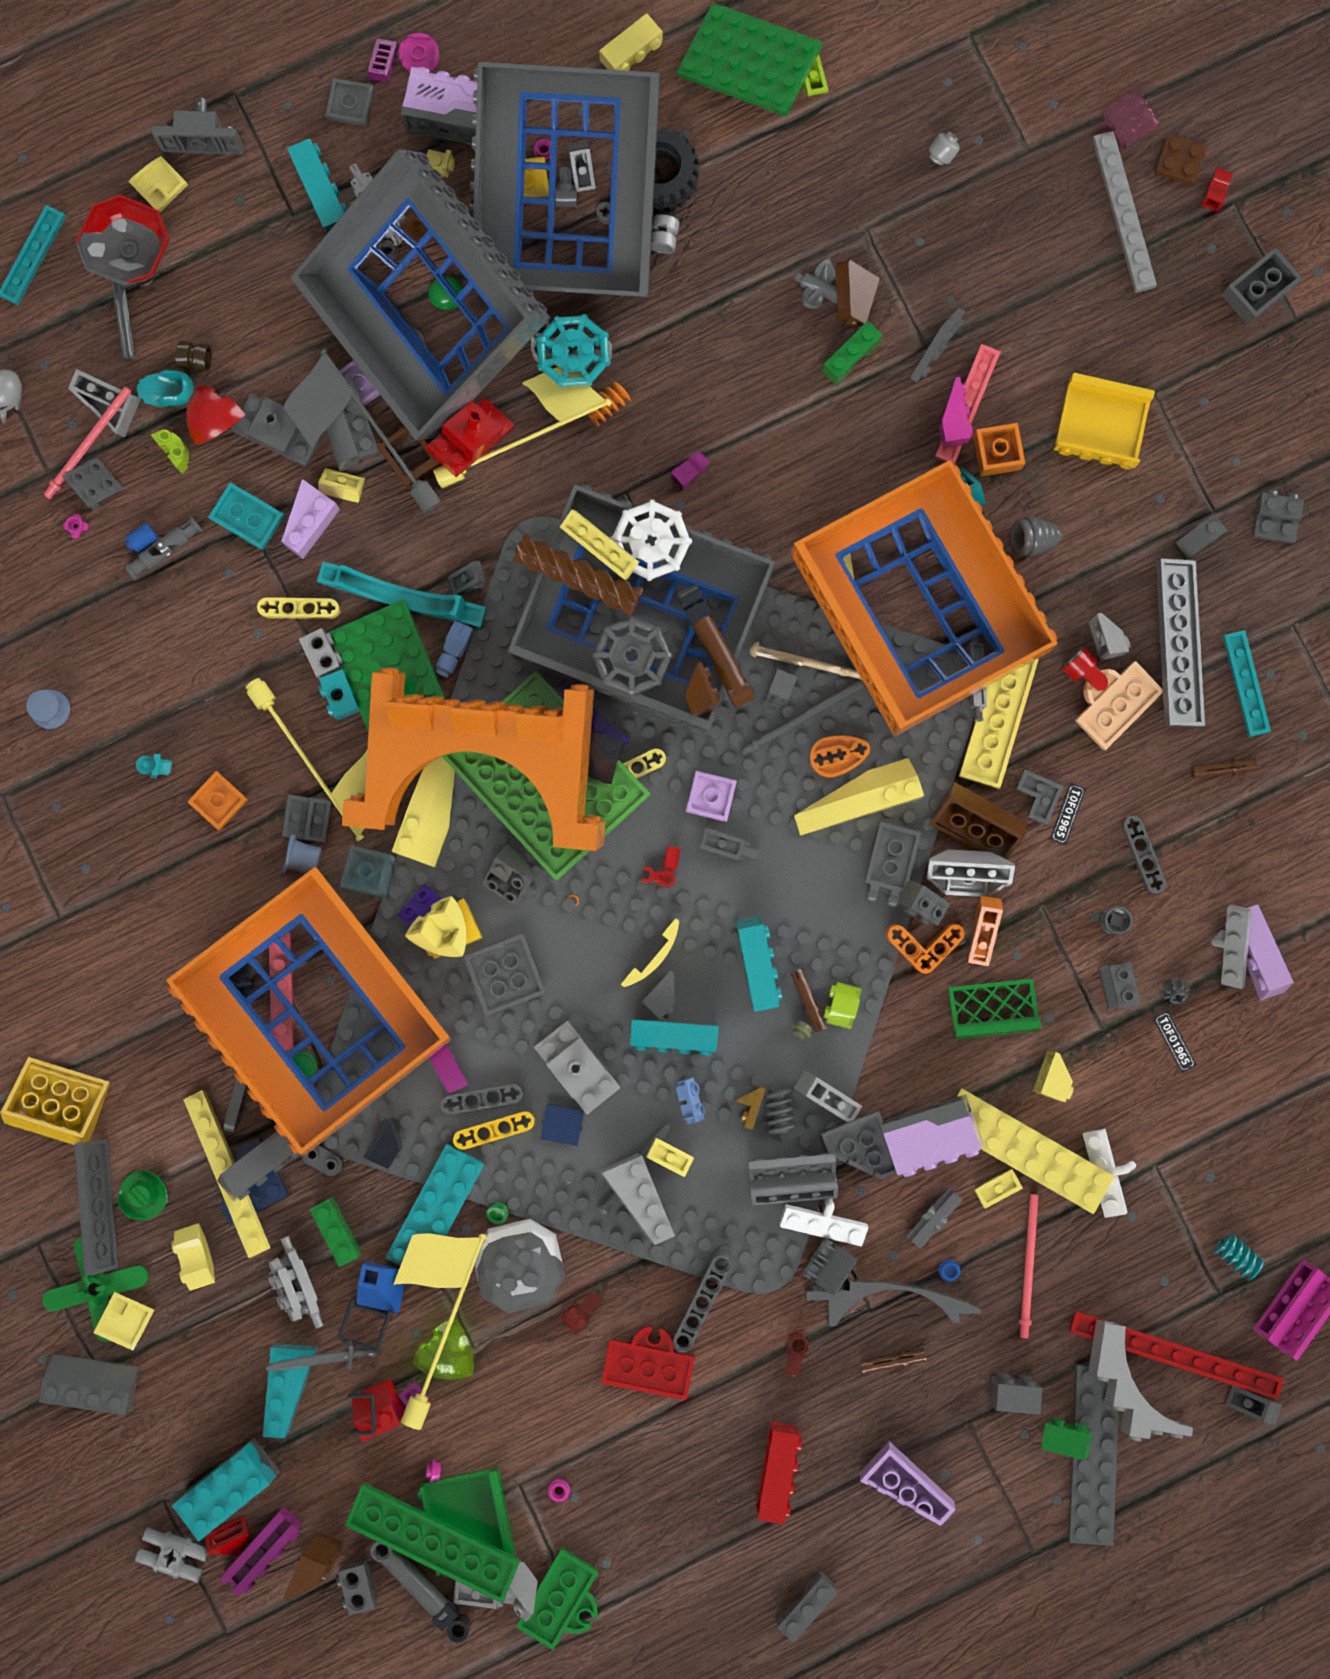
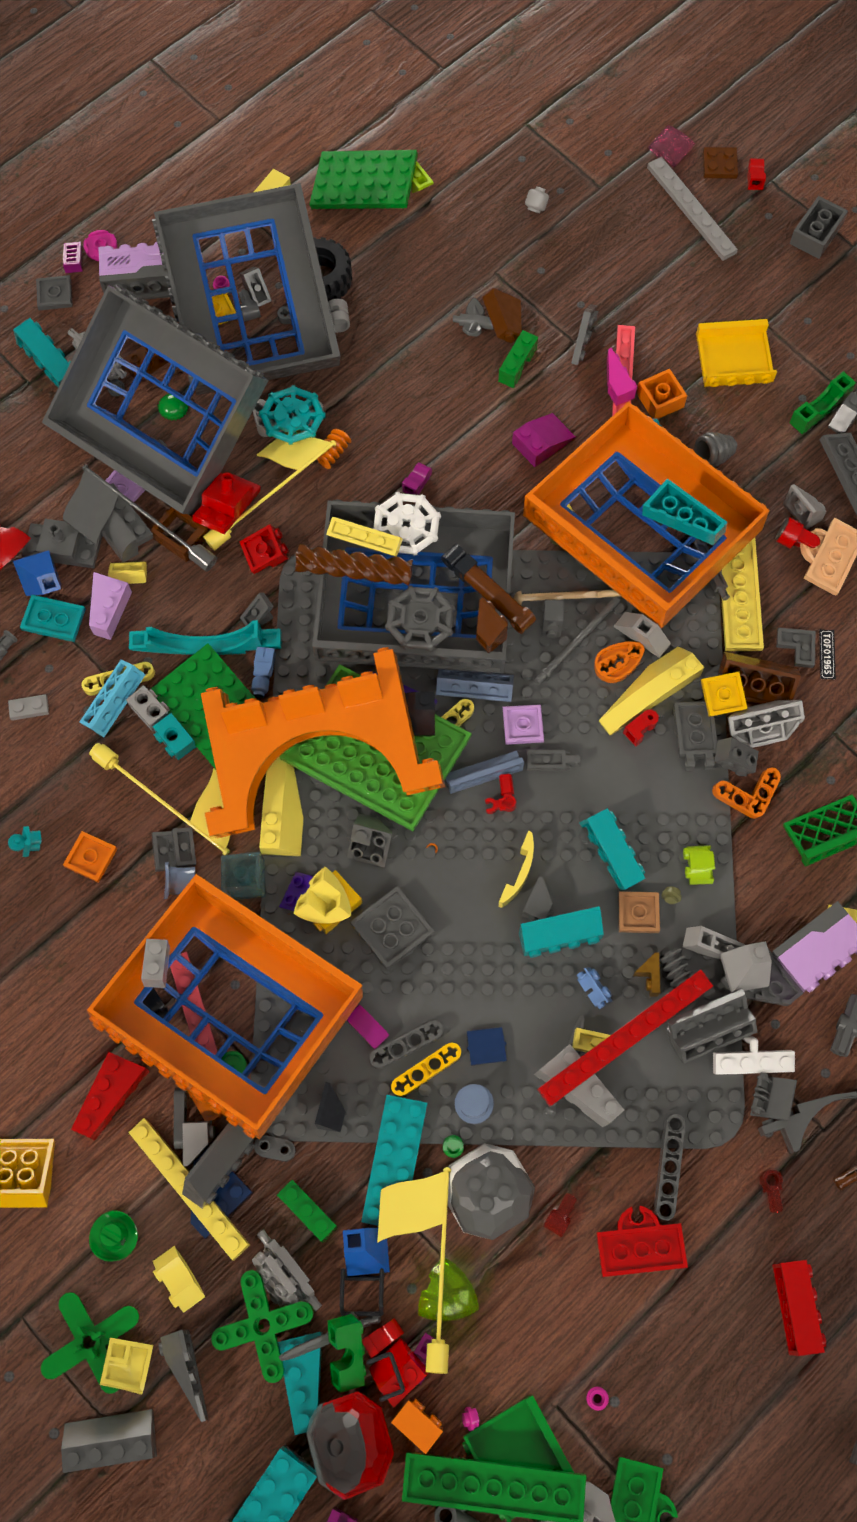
camera: 15 degrees left, 15 degrees down
dark grey plate [74,1139,118,1276] -> none
light grey brick [534,1020,621,1114] -> none
reddish brown pin [790,968,828,1033] -> none
orange slope [968,895,1003,966] -> none
none -> light grey plate [8,694,49,720]
none -> blue slope [13,550,62,596]
none -> red wedge [71,1052,150,1140]
none -> medium azure fence [80,660,146,737]
none -> light grey brick [141,939,170,988]
none -> dark grey wedge [159,1330,209,1422]
none -> light grey slope [183,1120,215,1166]
none -> green piece [211,1270,314,1383]
none -> red plate [240,524,289,574]
none -> rock [307,1391,394,1500]
none -> green arch [327,1314,366,1393]
none -> red leg [362,1318,404,1358]
none -> orange brick [391,1398,443,1454]
none -> sand blue fence [436,669,514,702]
none -> sand blue fence [445,751,524,794]
none -> sand blue piece [455,1084,494,1124]
none -> magenta slope [512,413,575,467]
none -> red plate [537,970,713,1107]
none -> light grey slope [614,612,671,658]
none -> medium nougat plate [618,891,660,933]
none -> red leg [623,709,659,747]
none -> teal wedge [642,479,727,545]
none -> yellow plate [701,672,747,717]
none -> light grey slope [720,941,772,993]
none -> green arch [790,371,856,434]

